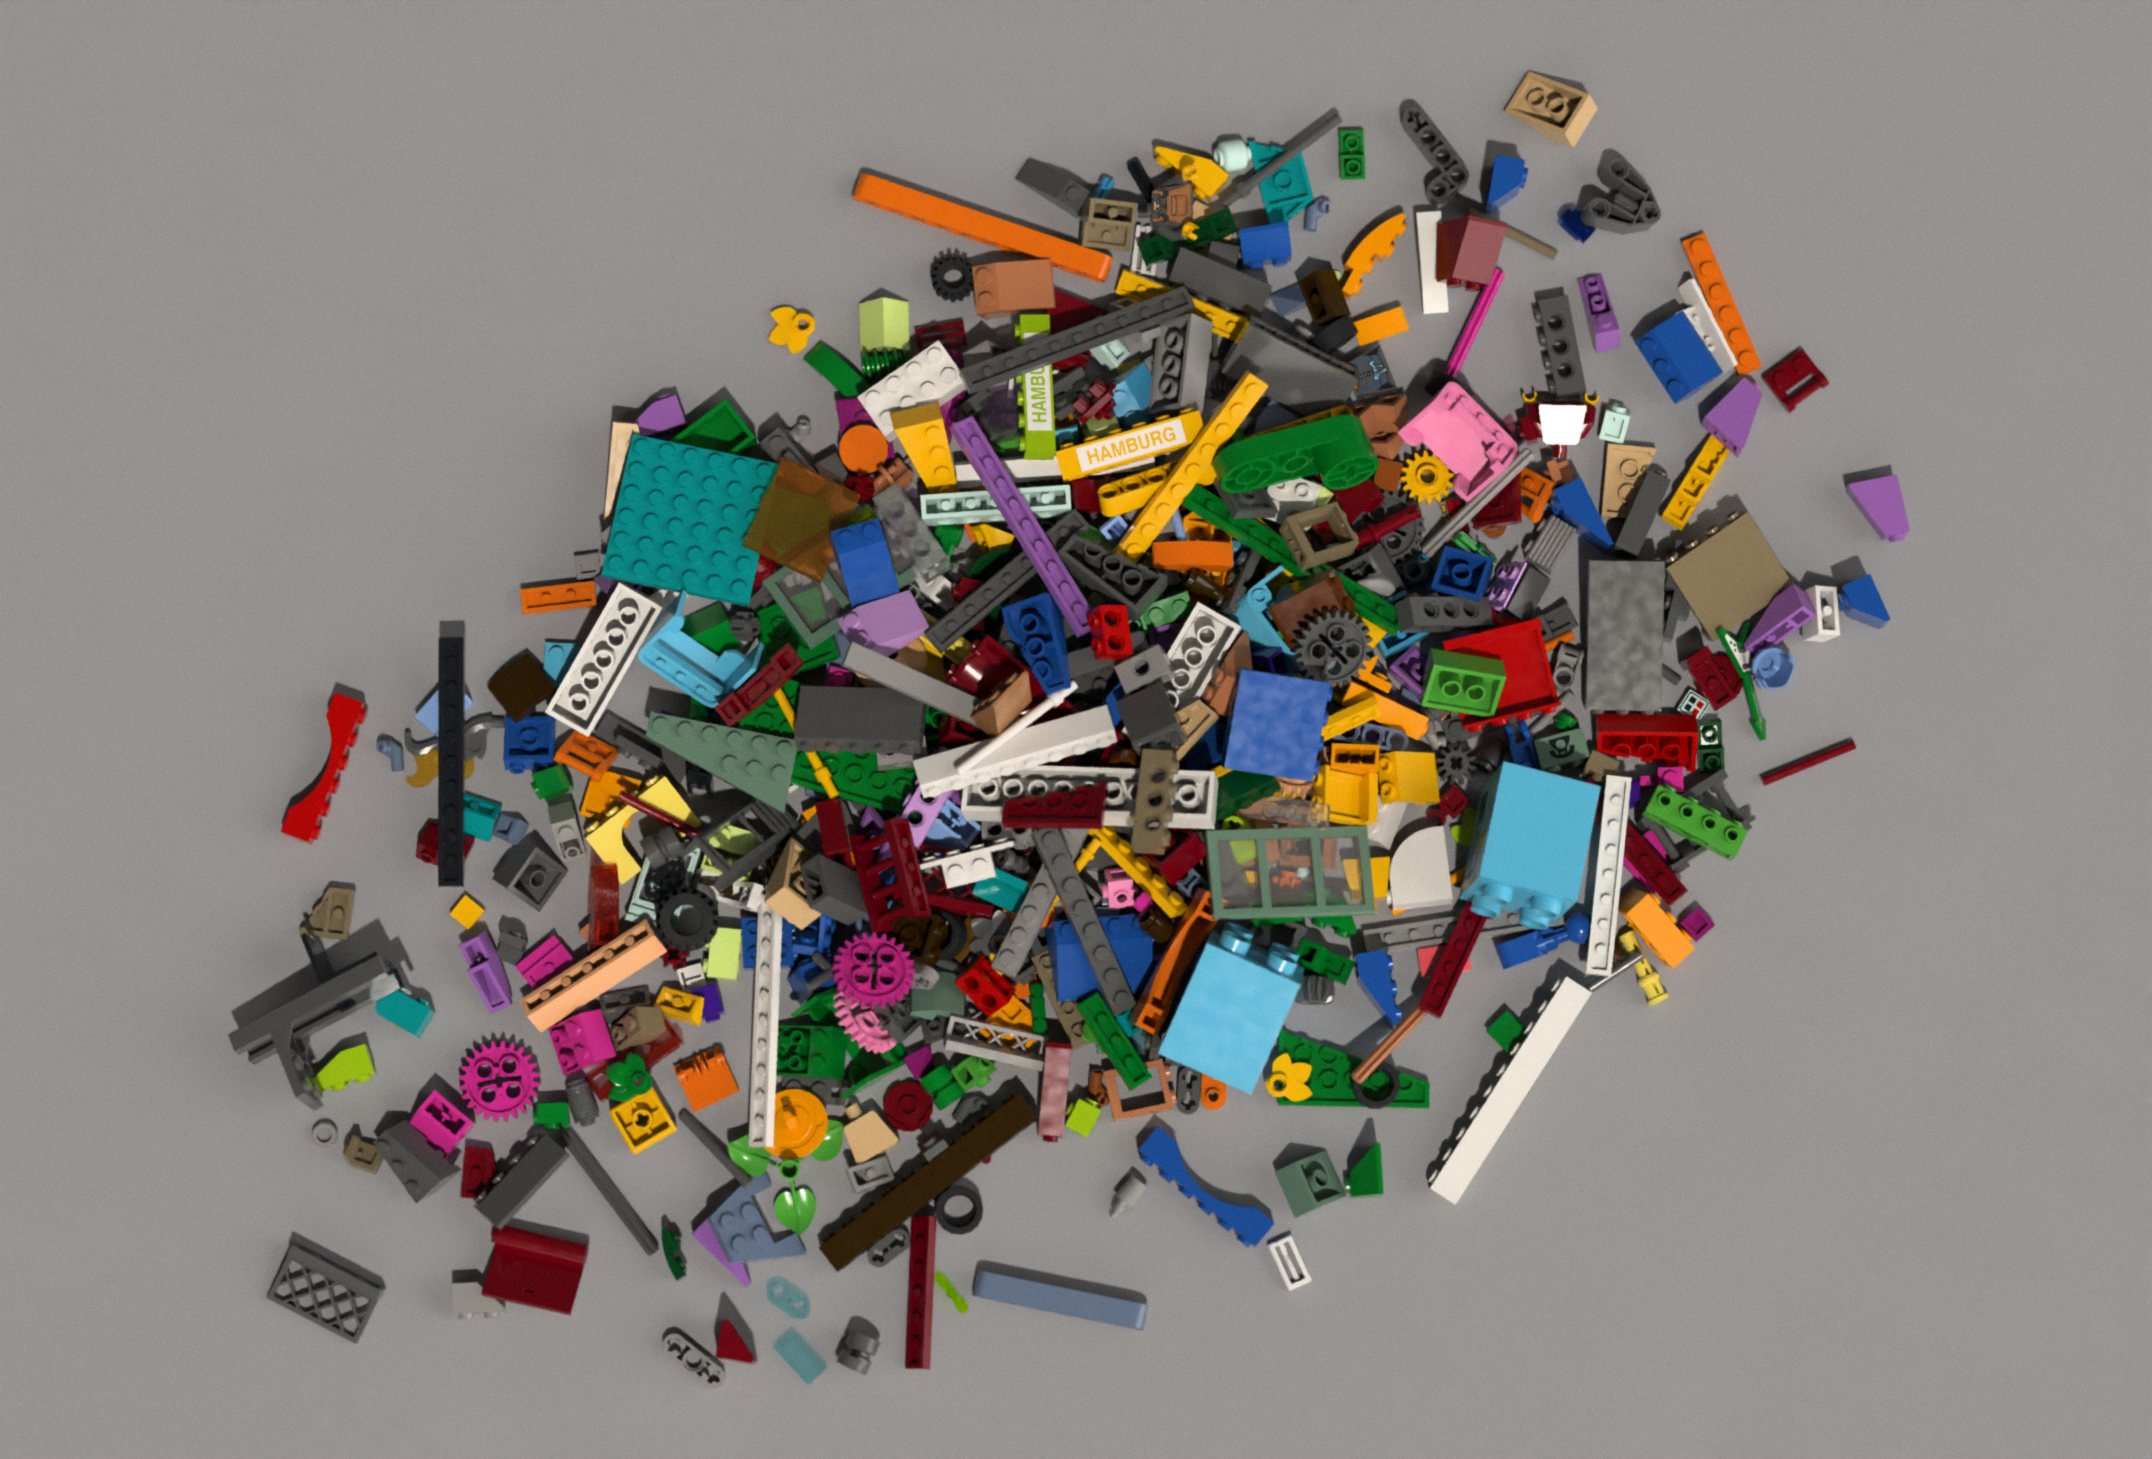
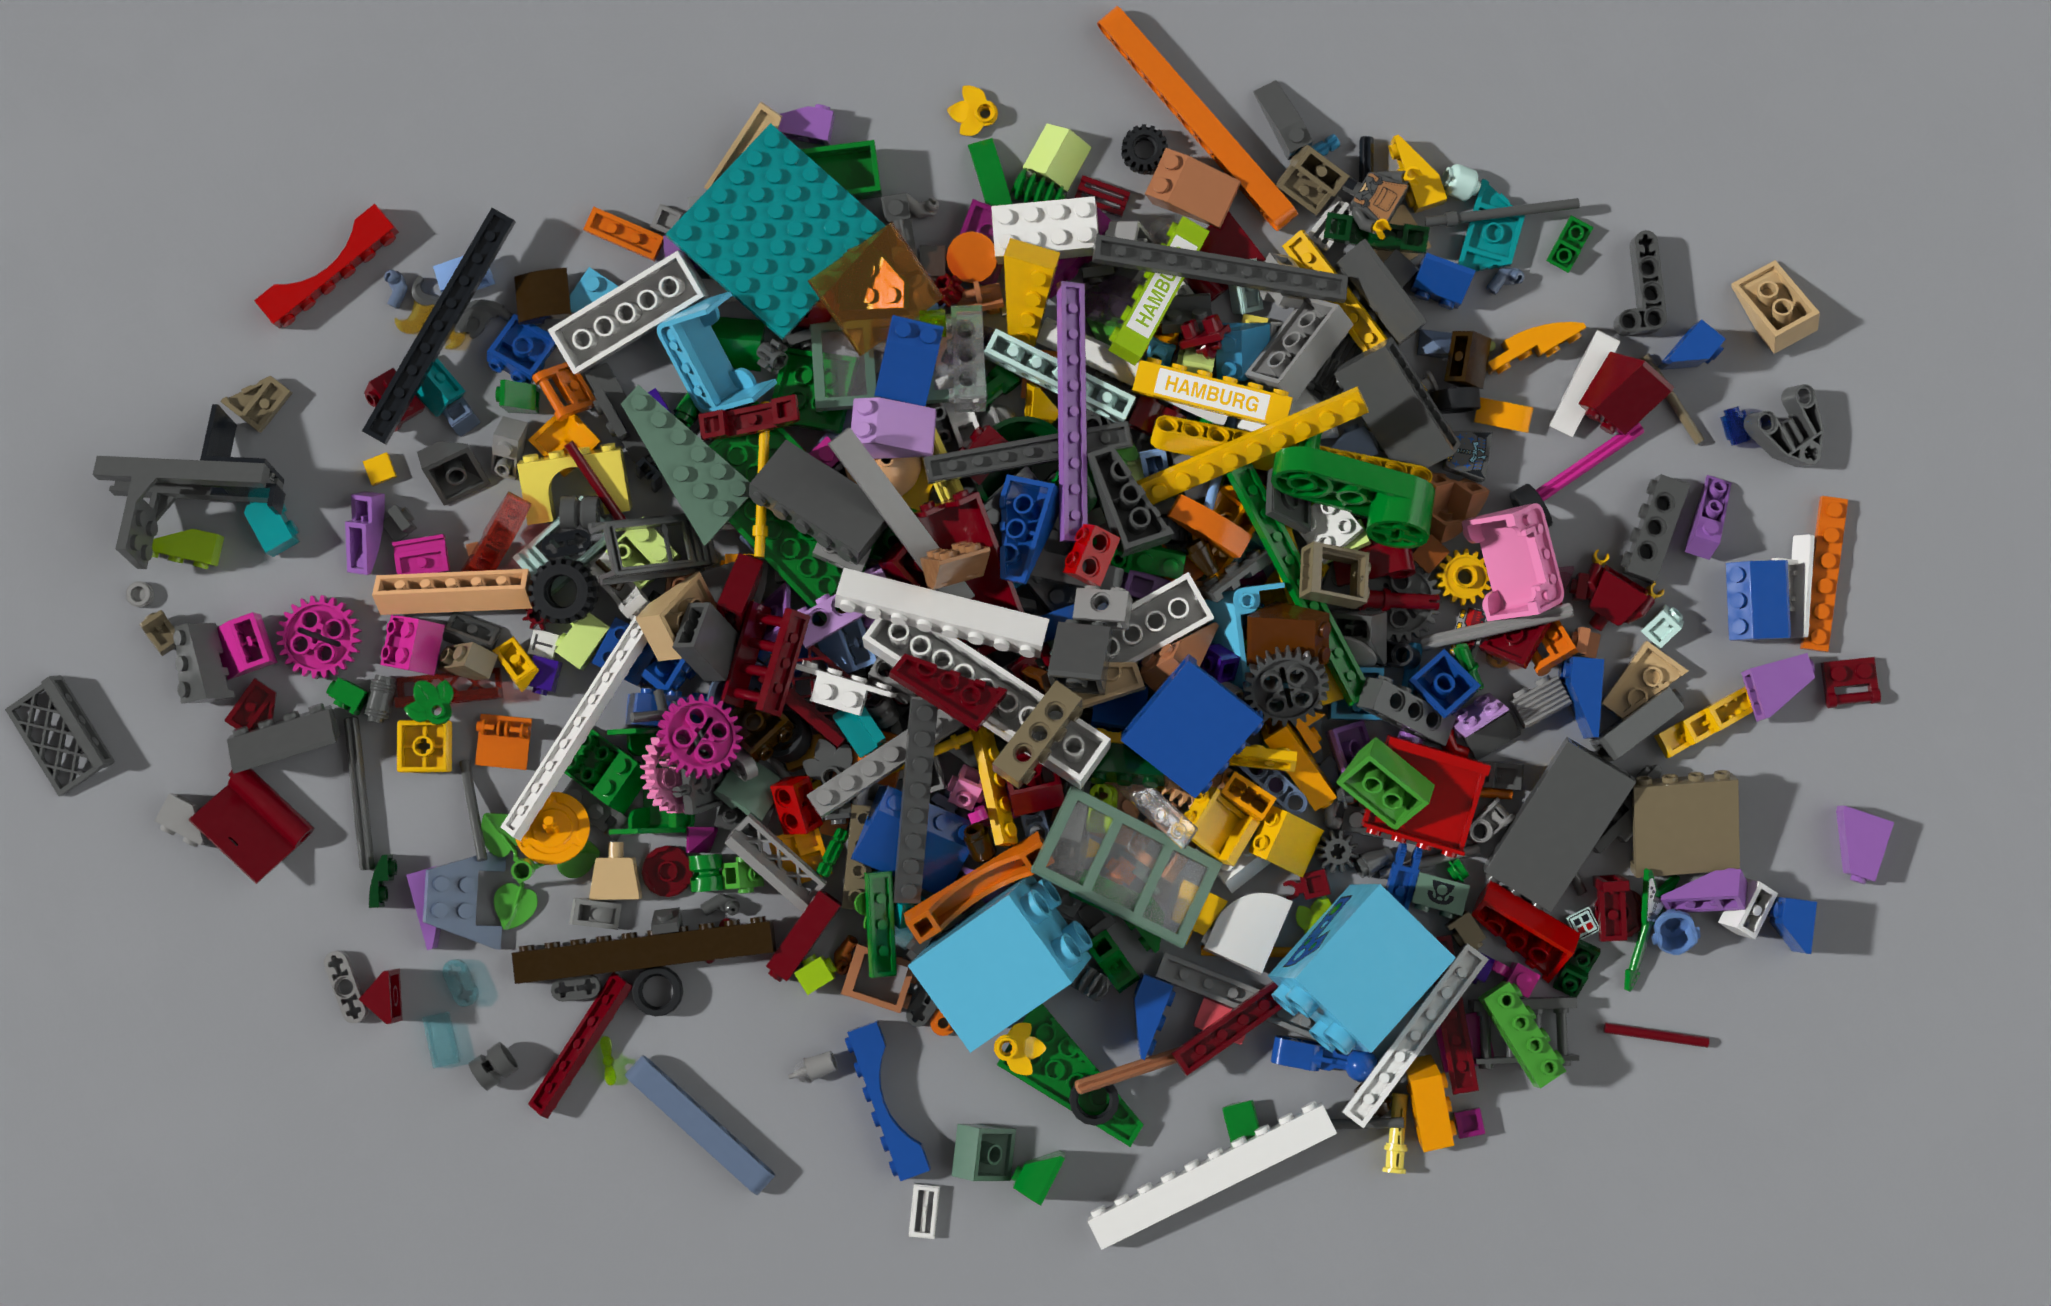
camera: 30 degrees right, 5 degrees up
white bar [954,680,1078,776] -> none

